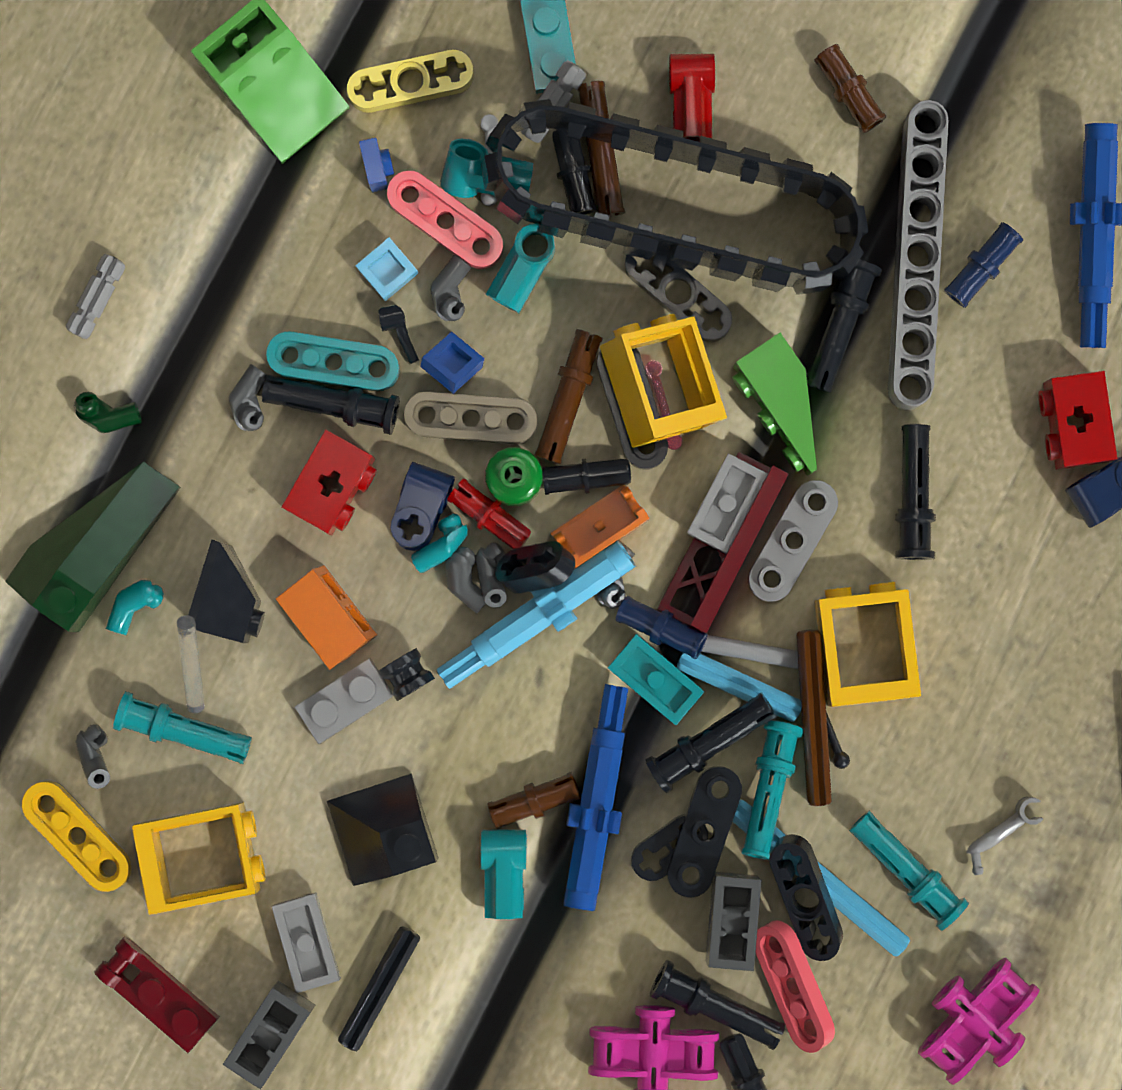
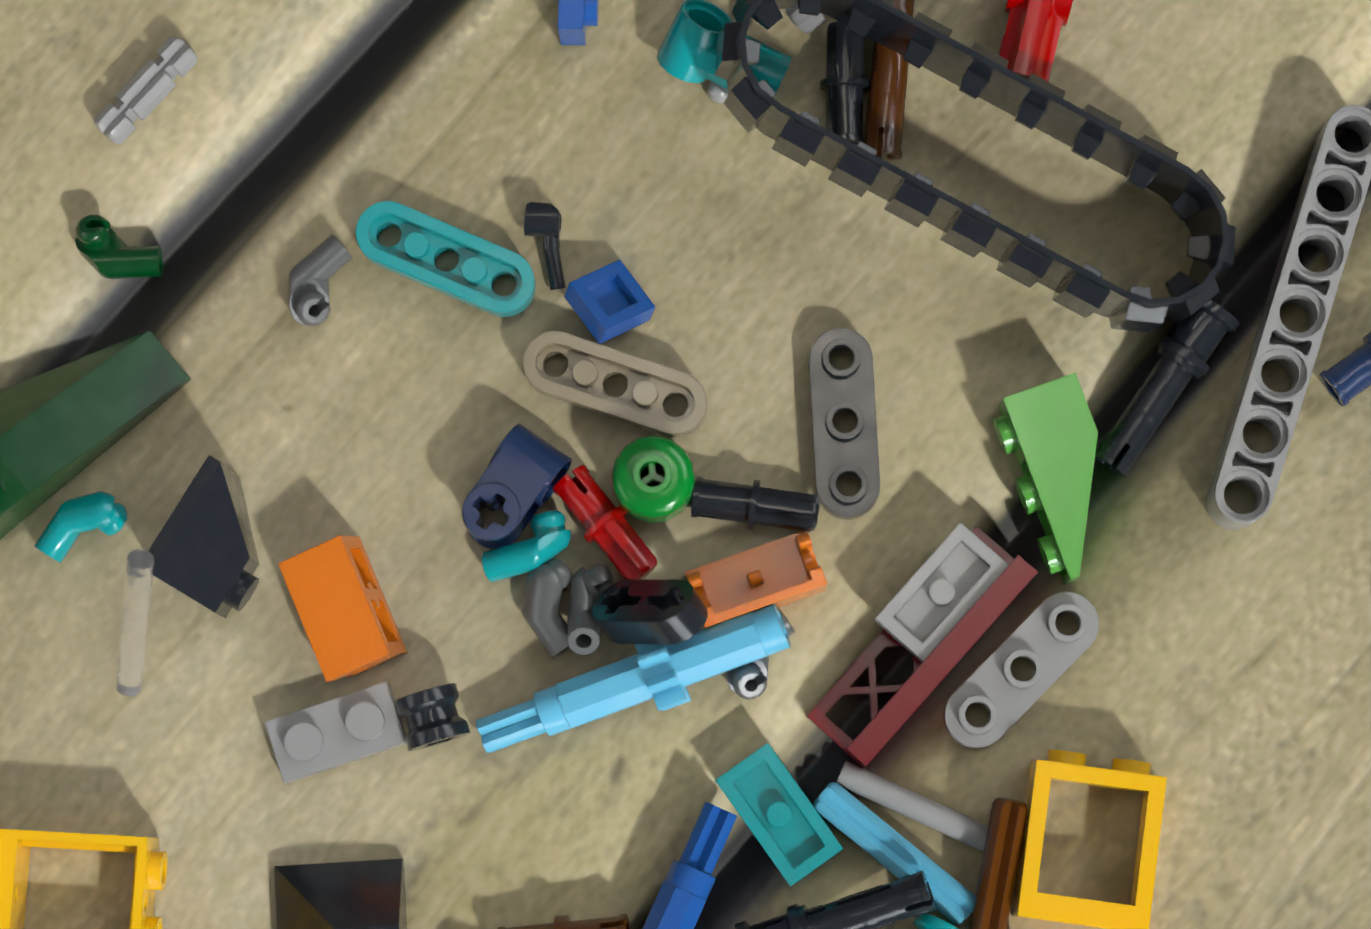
camera: 20 degrees right, 5 degrees down
teal pin [113,691,252,764] -> none
black pin [262,374,400,435] -> none
red brick [281,429,377,536] -> none
medium azure plate [355,237,419,301] -> none
coral plate [387,171,503,269] -> none
dark grey arm [430,255,471,321] -> none
teal piece [486,224,555,314] -> none
reddish brown pin [534,329,603,464] -> none
yellow window [600,314,727,448] -> none
dark blue pin [615,596,708,659] -> none
black beam [625,254,732,342] -> none
clear pink hinge [645,360,683,450] -> none
reddish brown pin [814,44,886,133] -> none
black pin [895,424,936,560] -> none

